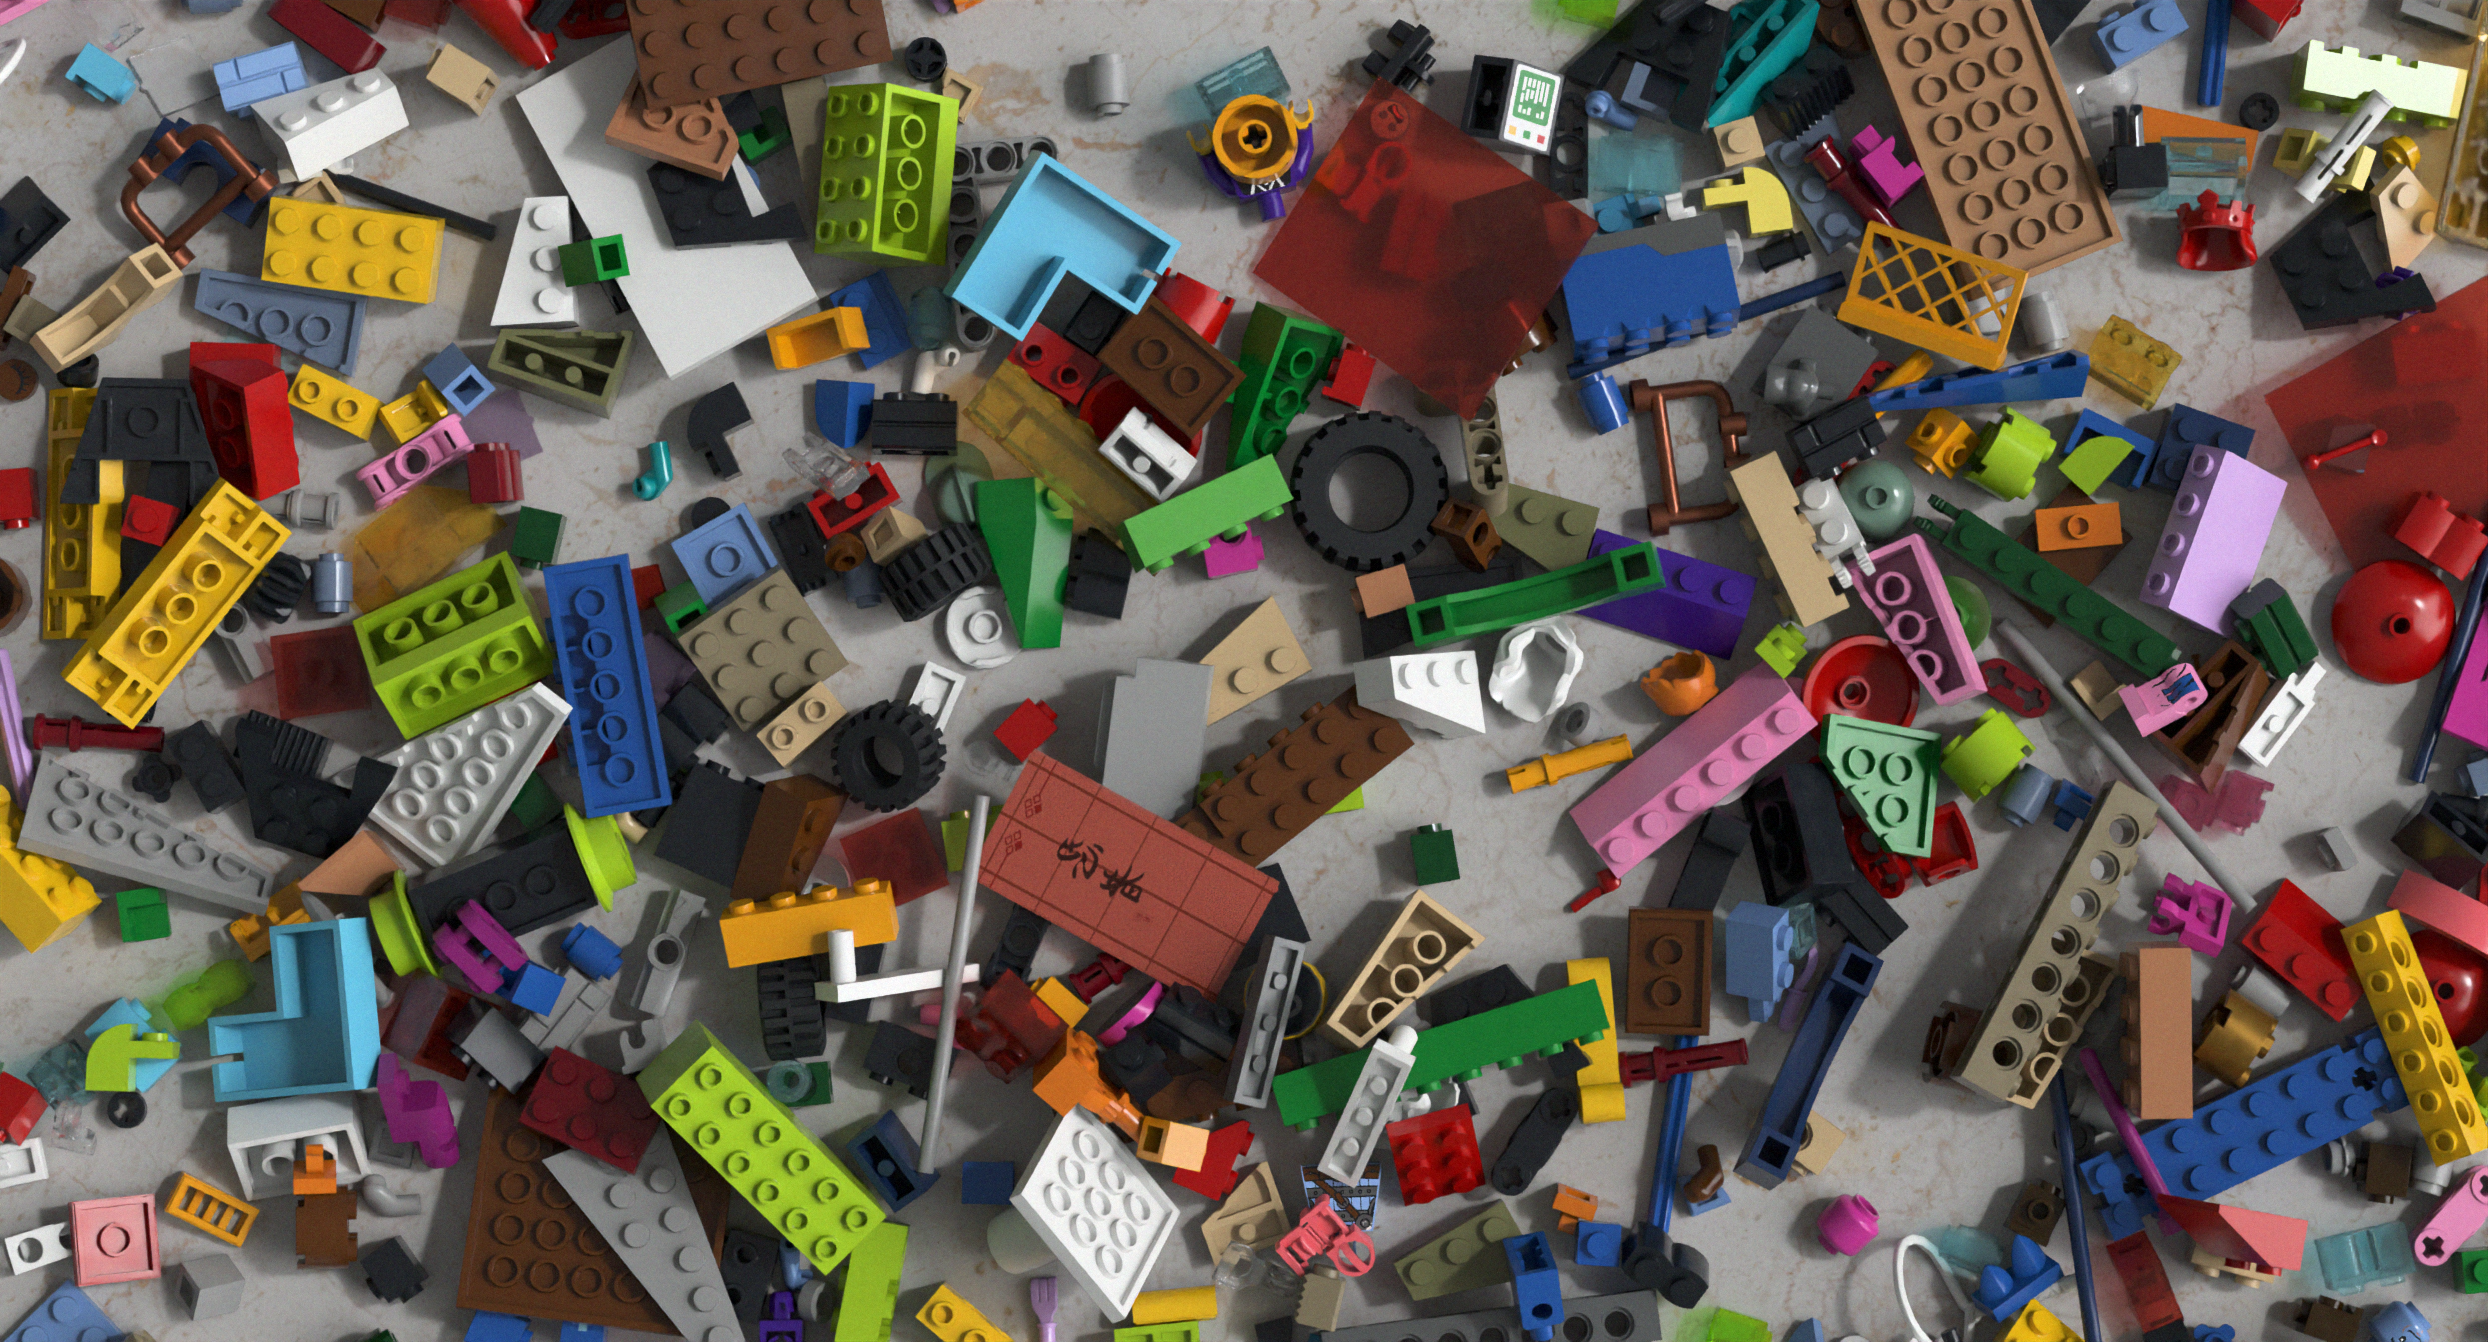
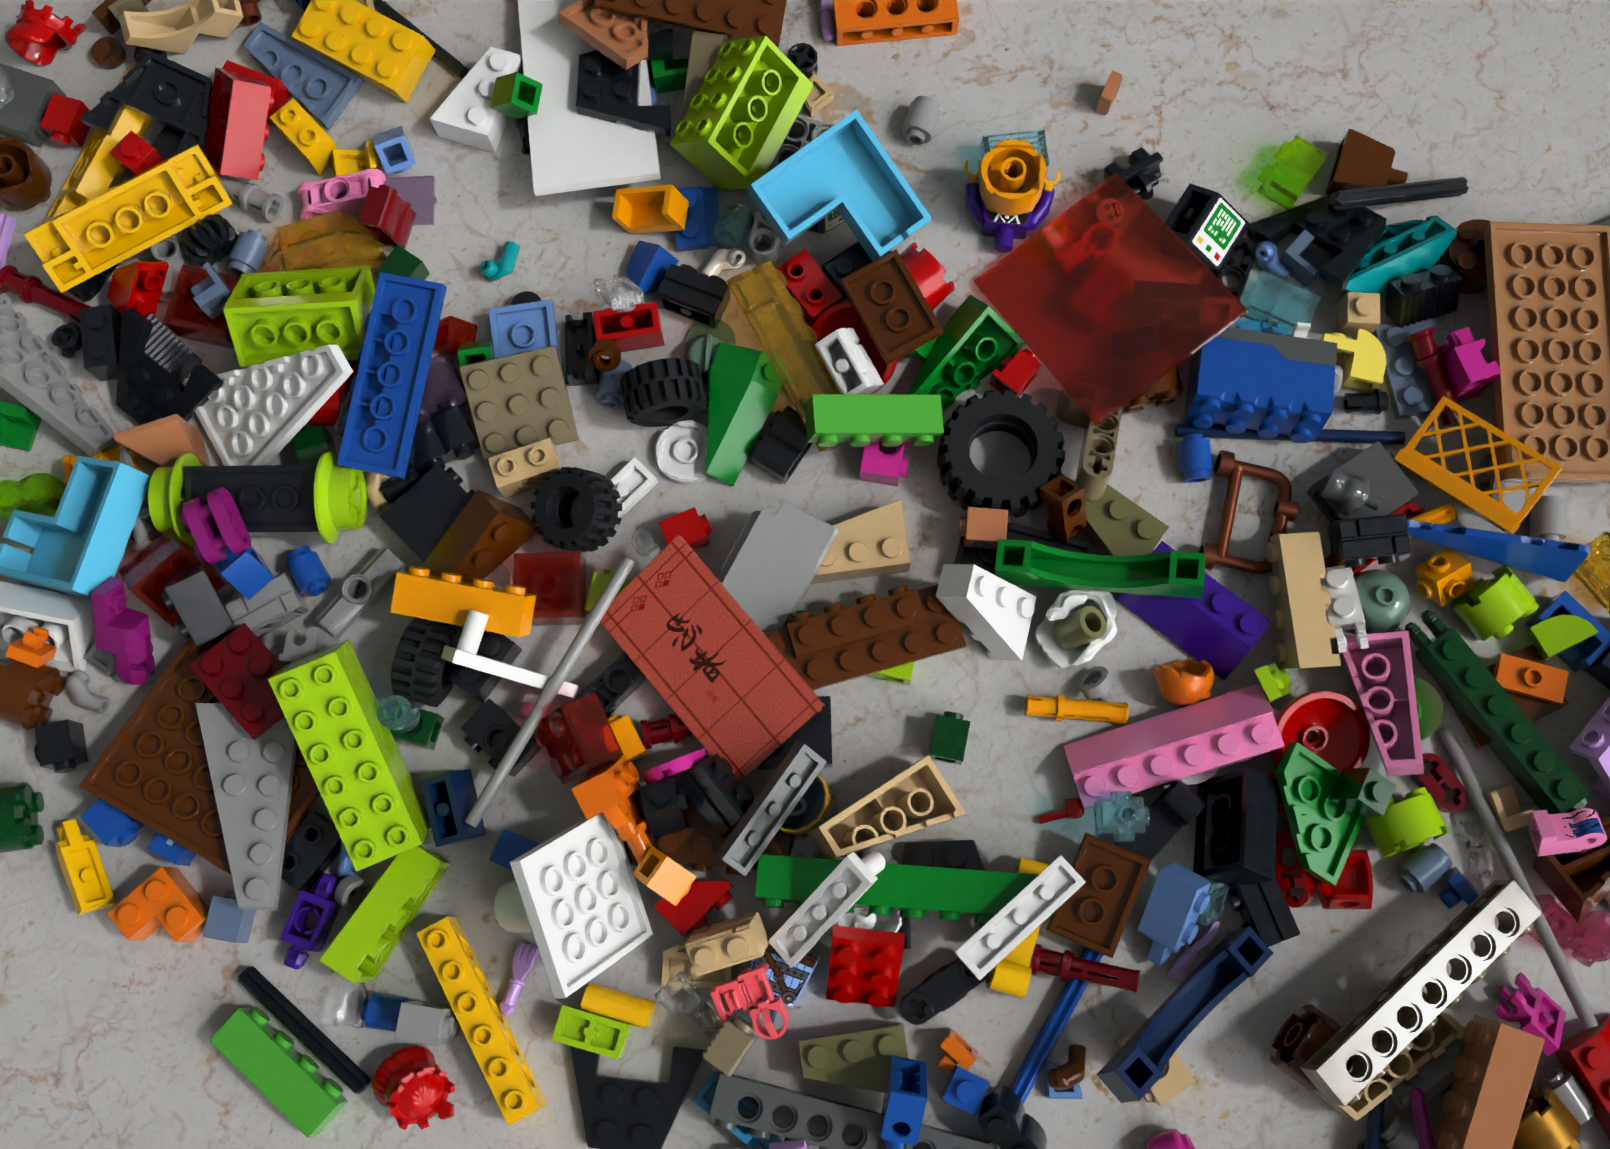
camera: 30 degrees right, 10 degrees down
olive wedge [487,329,637,420] -> none
black brick [687,381,755,482] -> none
tan panel [860,506,929,567] -> none
none -> red slope [107,261,169,317]
none -> sand blue panel [191,262,232,320]
none -> tan brick [685,911,769,976]
none -> white piece [955,855,1086,981]
none -> olive brick [1054,606,1107,650]
none -> clear light blue brick [1093,791,1150,842]
none -> dark green brick [1330,768,1396,816]

